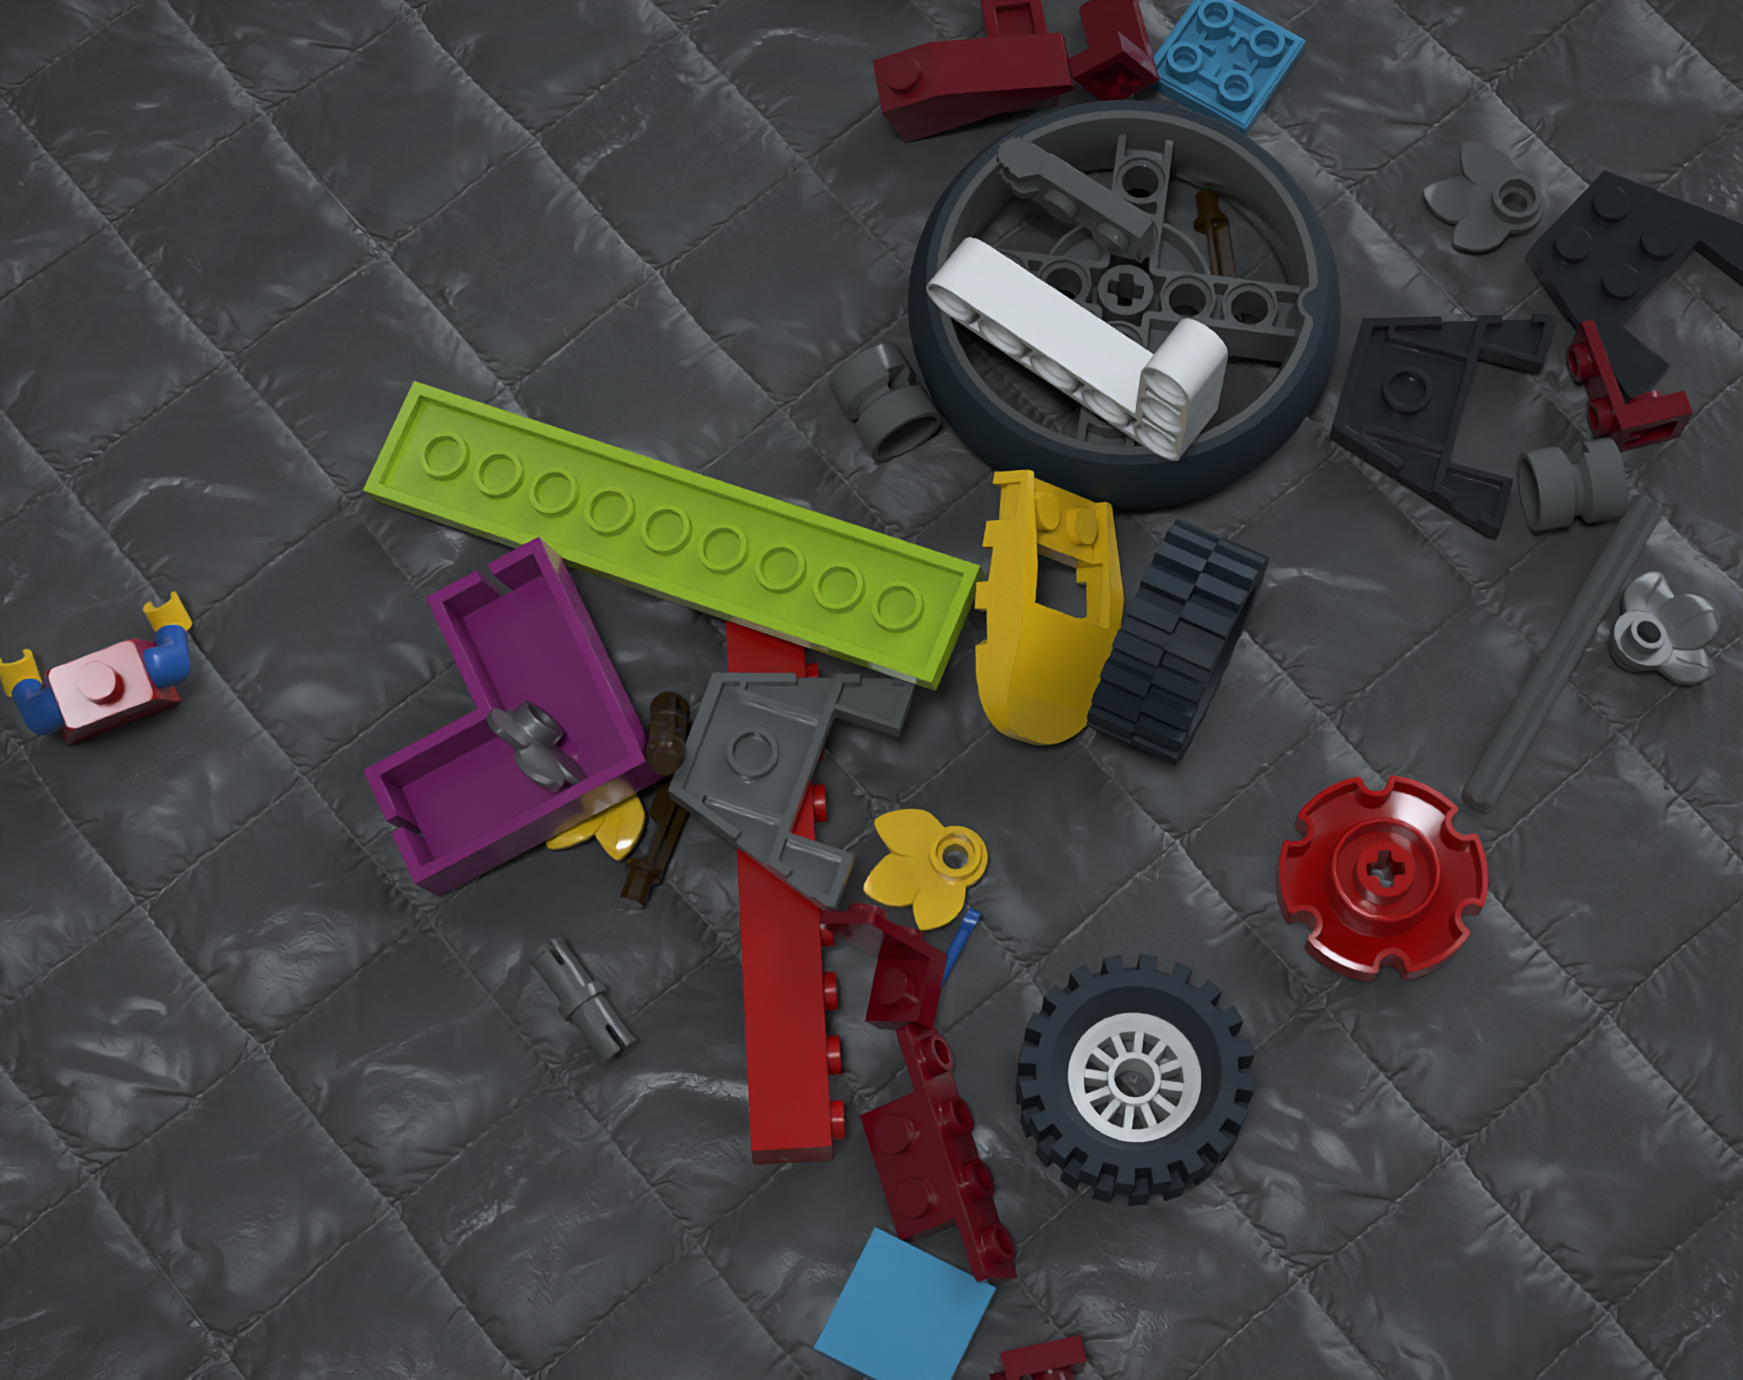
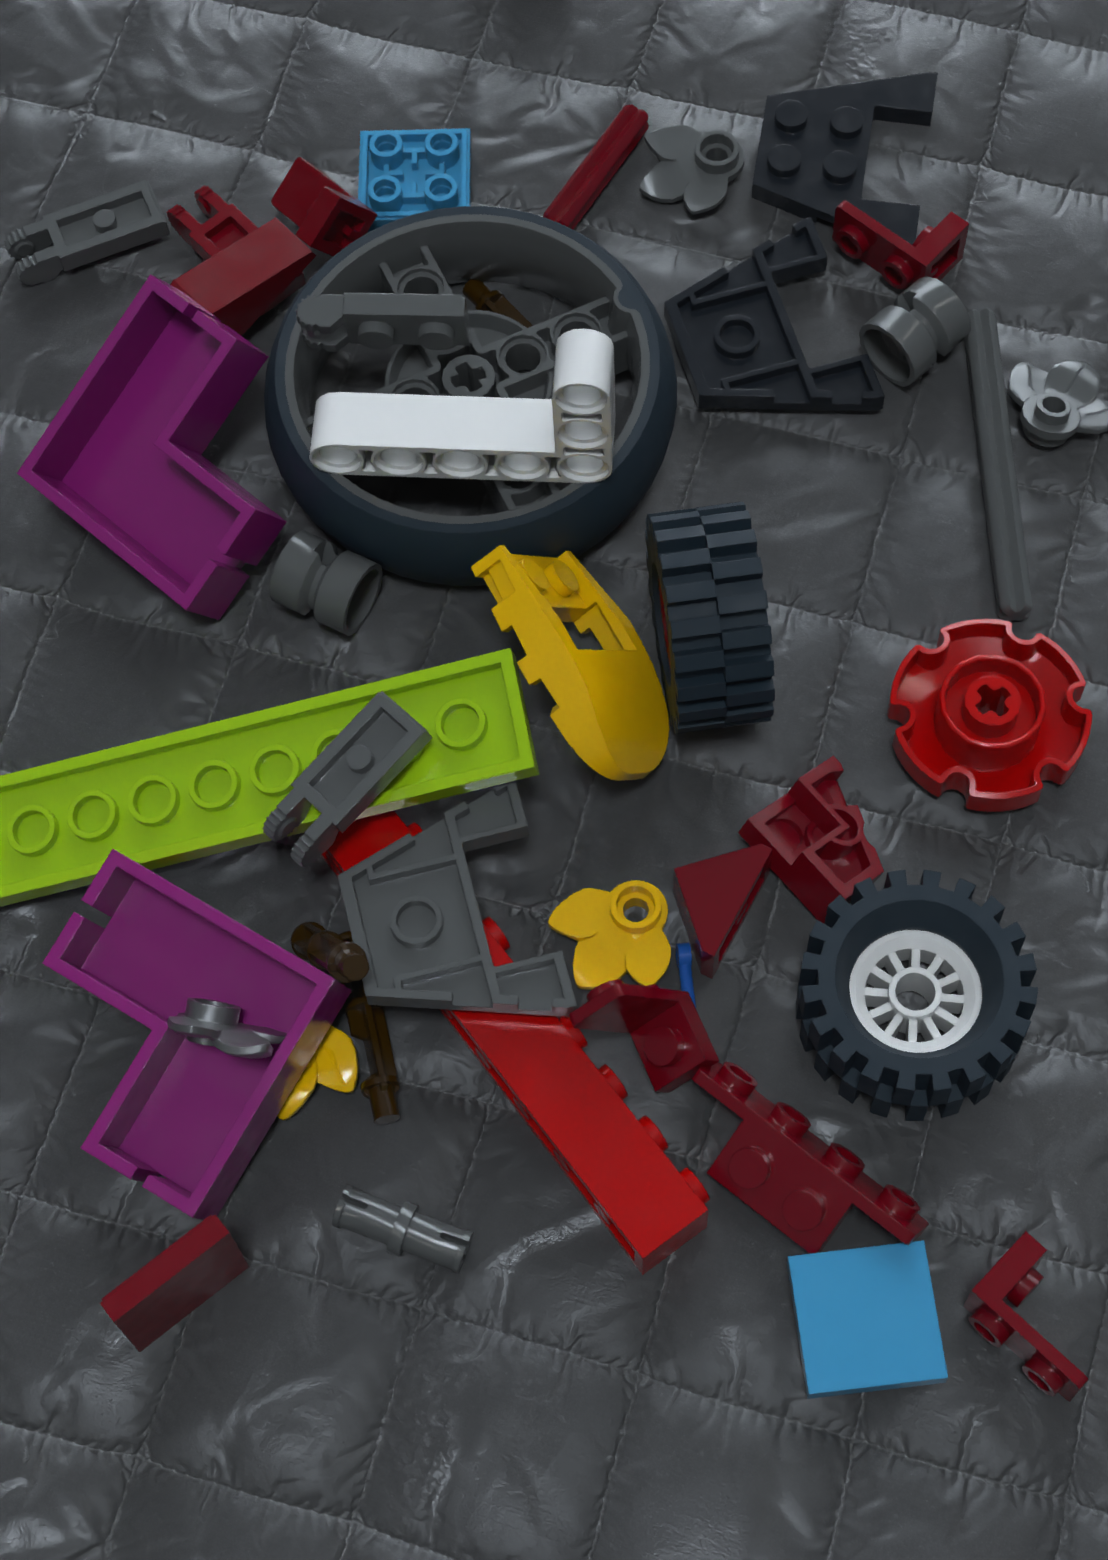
camera: 30 degrees left, 5 degrees down
none -> magenta piece [17,274,287,620]
none -> dark red tile [100,1214,249,1353]
none -> dark grey hinge [262,691,432,868]
none -> dark red axle [543,104,649,229]
none -> dark red slope [673,843,773,979]
none -> dark red slope [738,755,884,924]

